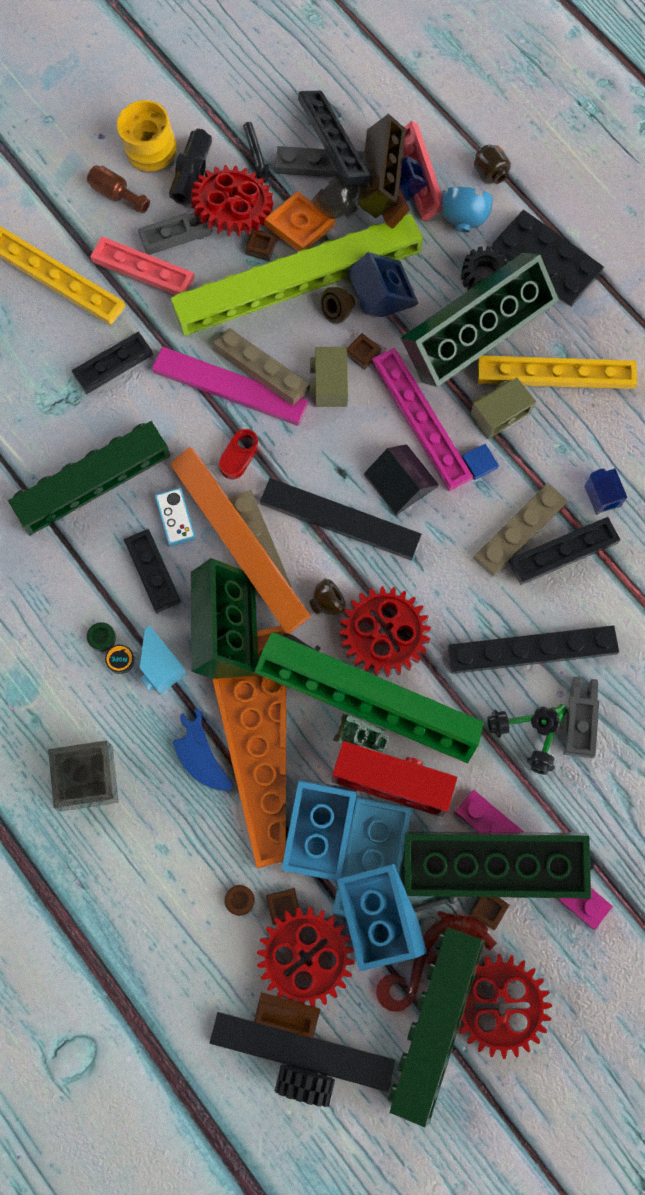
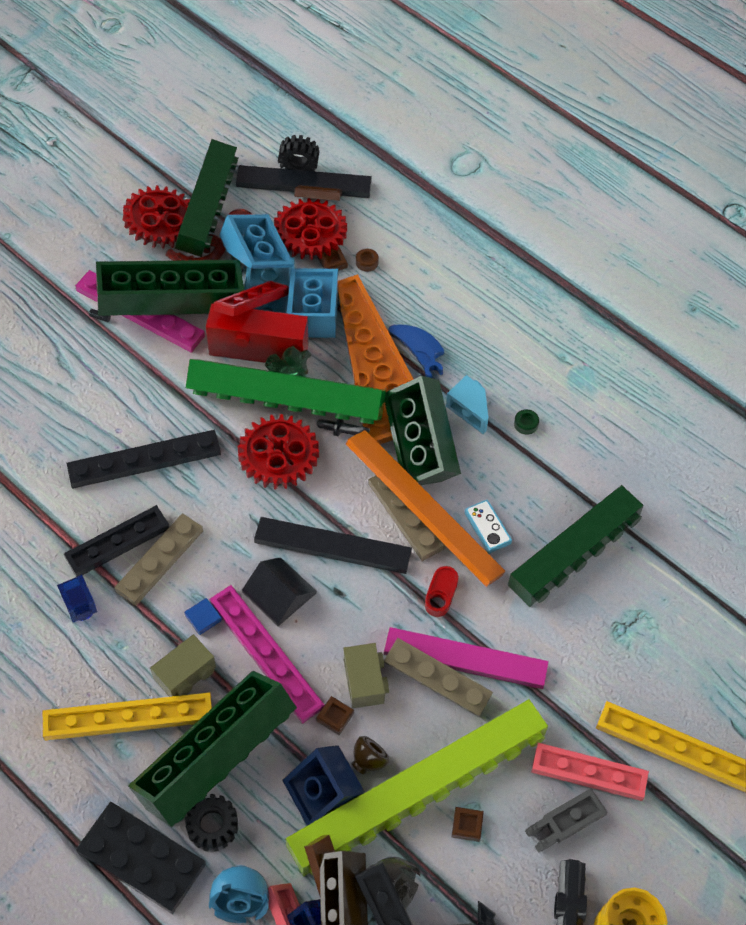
camera: 170 degrees right, 15 degrees down
clear smoke brick [48,740,119,812] -> none
black tile [71,331,153,394] -> none
copper piece [87,165,150,214] -> none
black tile [105,645,135,674] -> none
black tile [124,529,182,614] -> none
red gear [191,165,273,237] -> none
orange plate [264,191,336,251] -> none
dark brown brick [309,578,346,615] -> none
black plant [487,704,568,775] -> none
dark grey hinge [564,677,600,758] -> none
none -> red tile [214,281,289,317]

